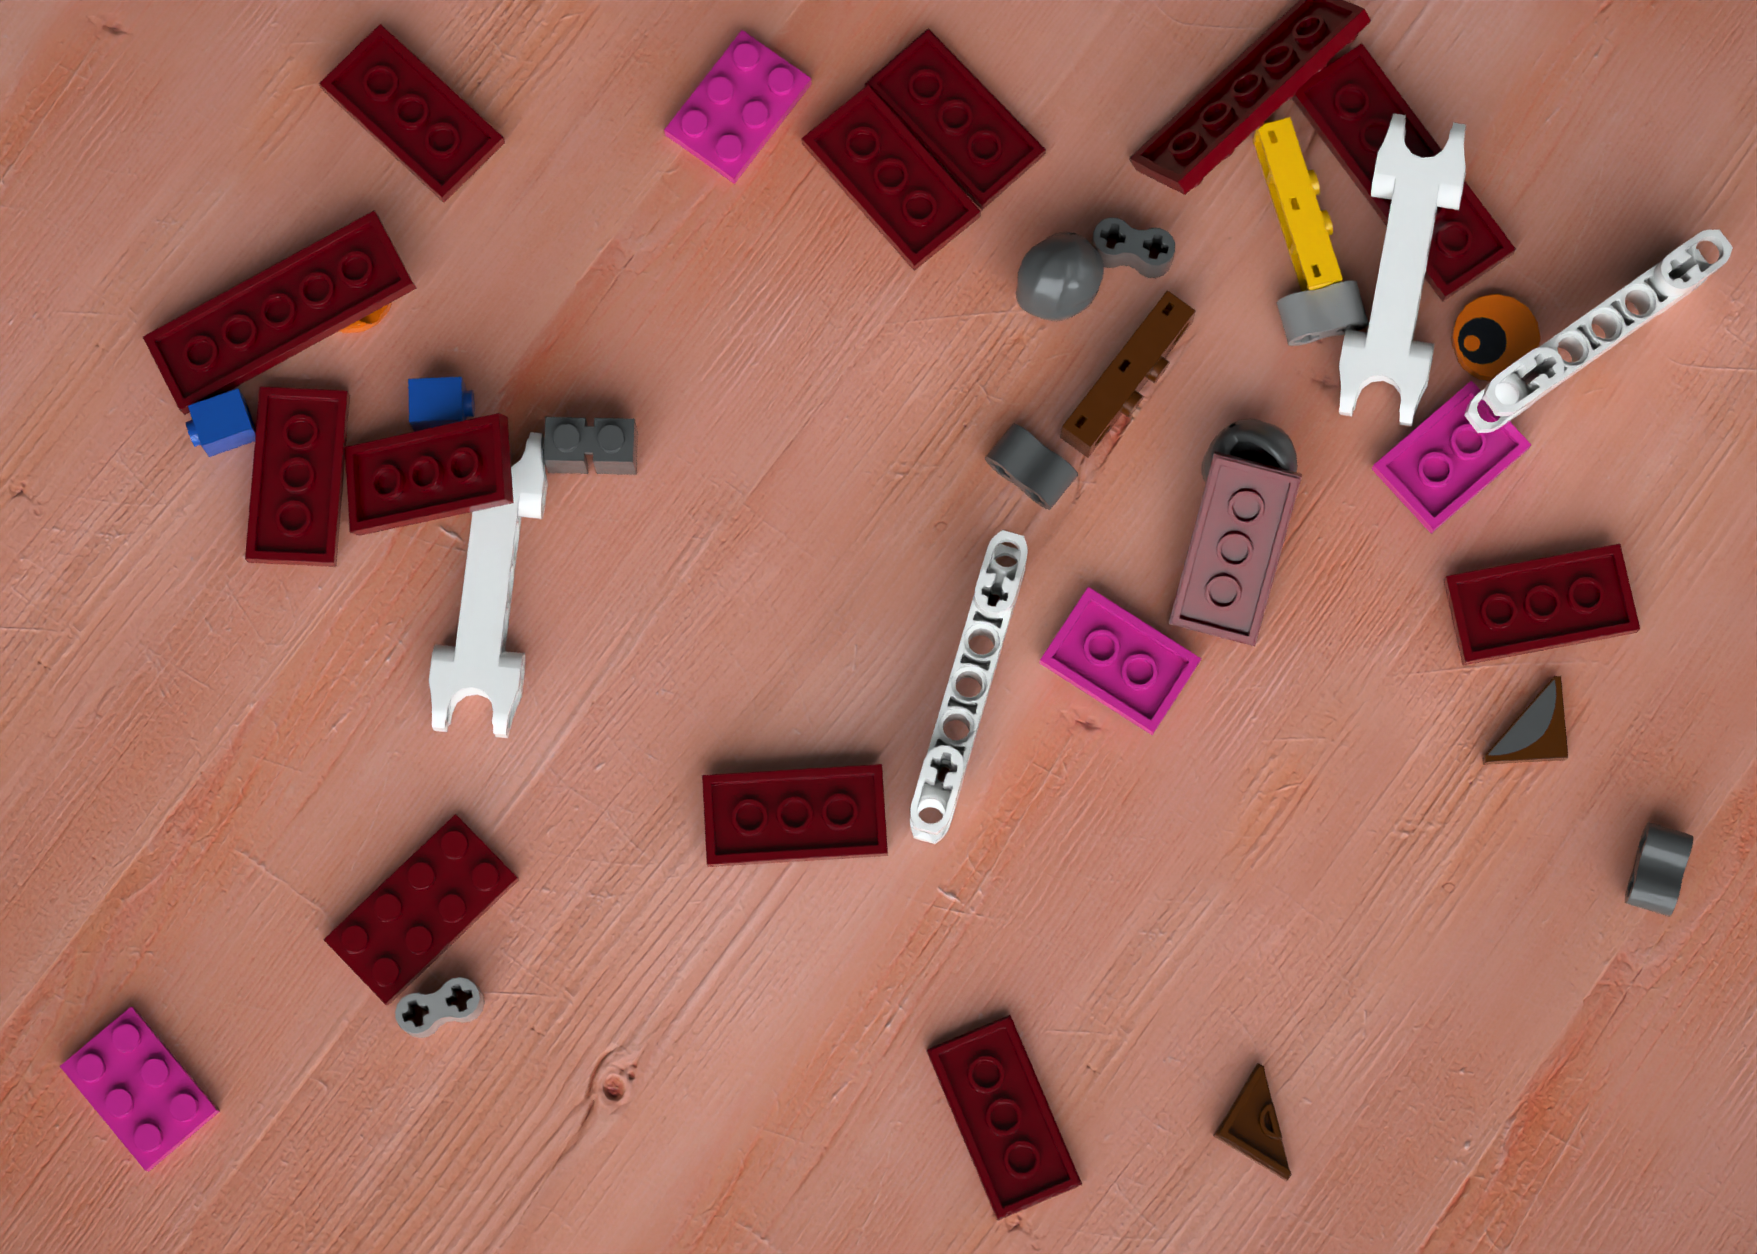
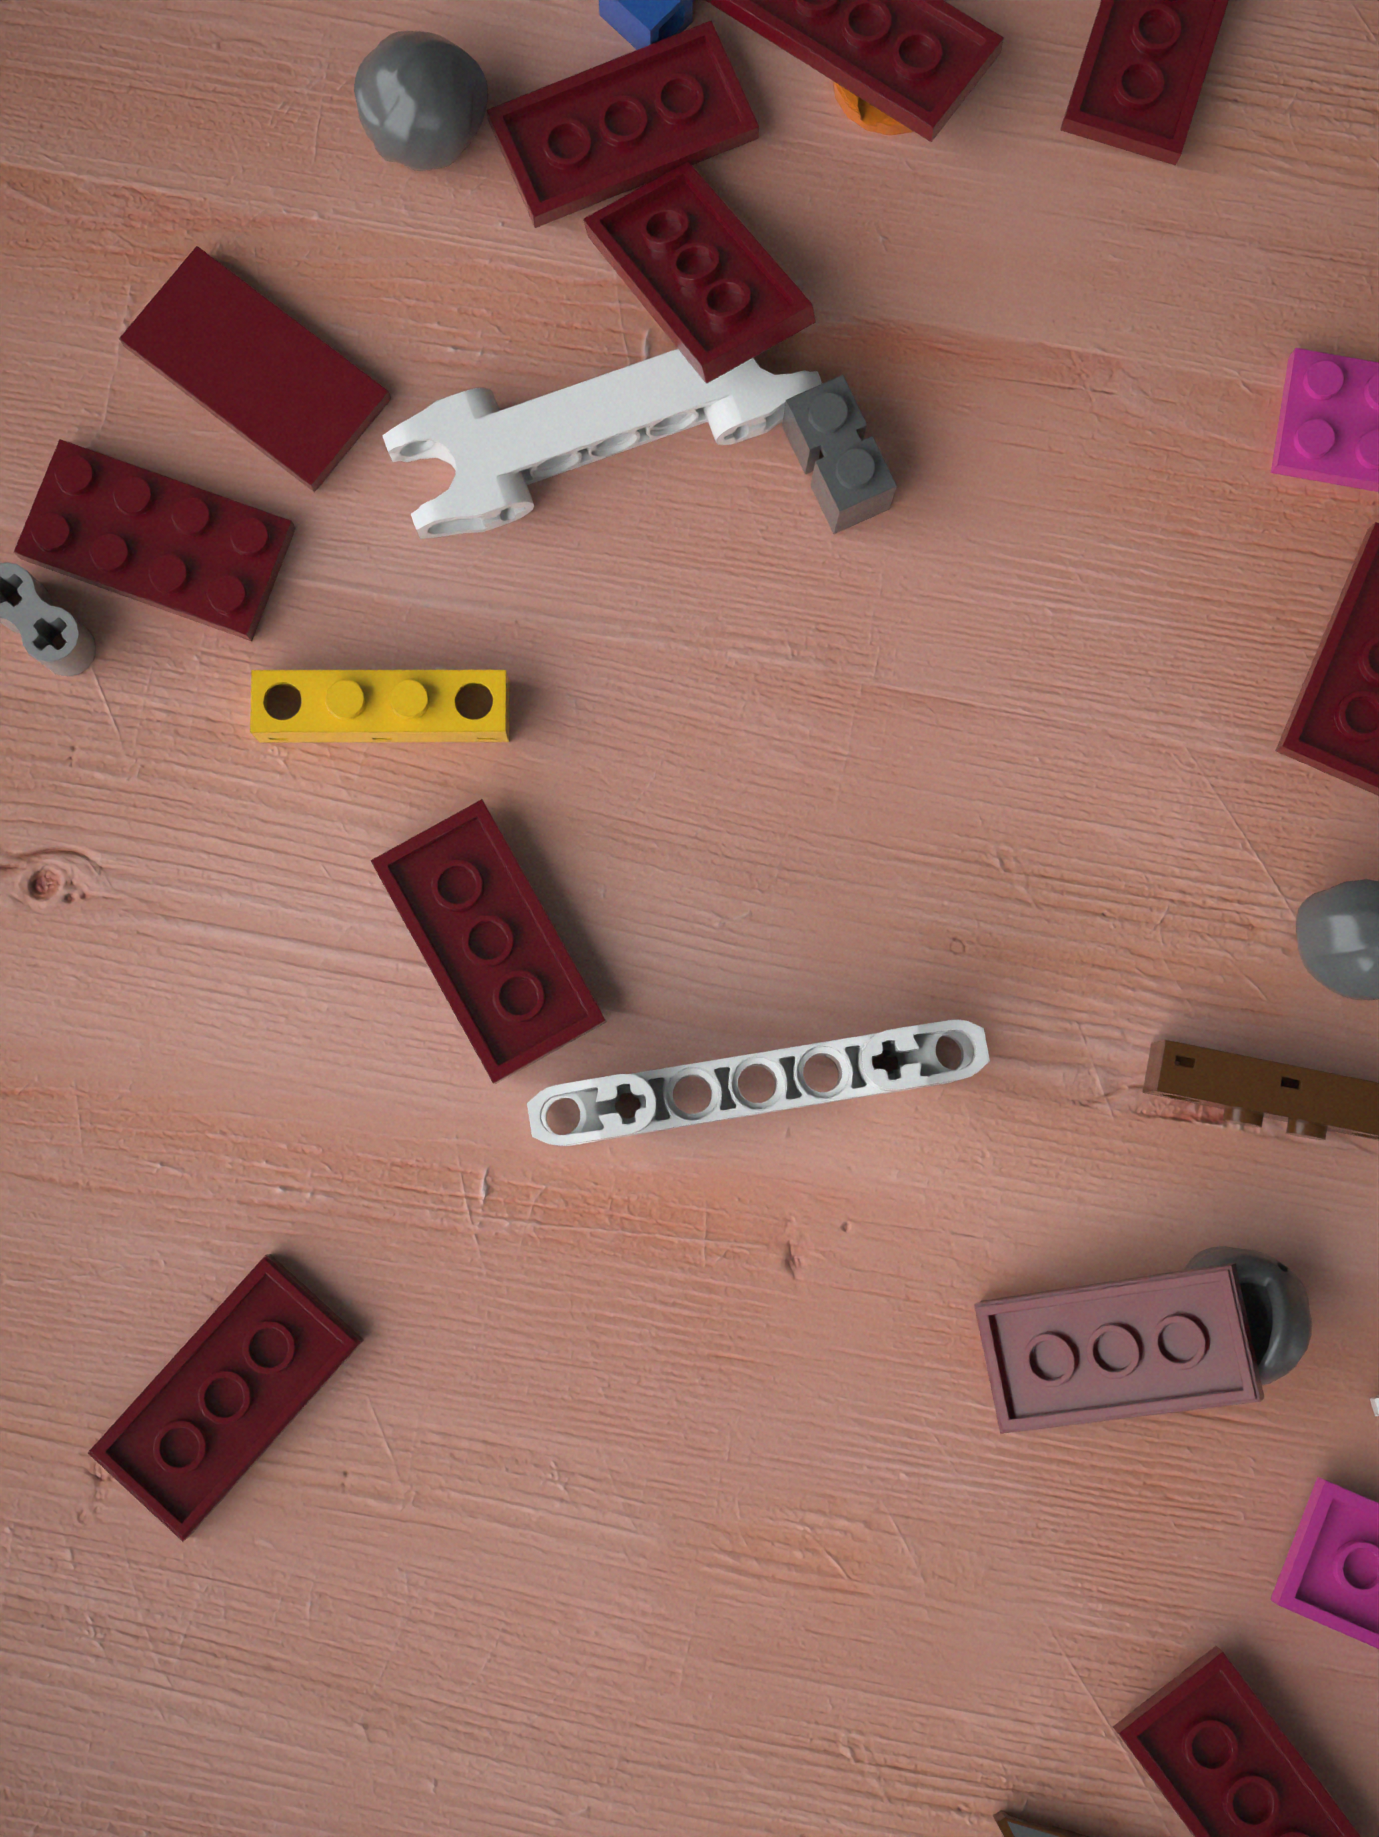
camera: 60 degrees right, 5 degrees up
blue brick [408,377,475,432] -> none
dark grey axle [985,423,1078,510] -> none
dark pink plate [1039,587,1202,735] -> none
reddish brown tile [1214,1063,1291,1181] -> none
none -> dark red tile [119,246,391,493]
none -> yellow piece [250,670,510,743]
none -> dark grey piece [354,31,488,171]

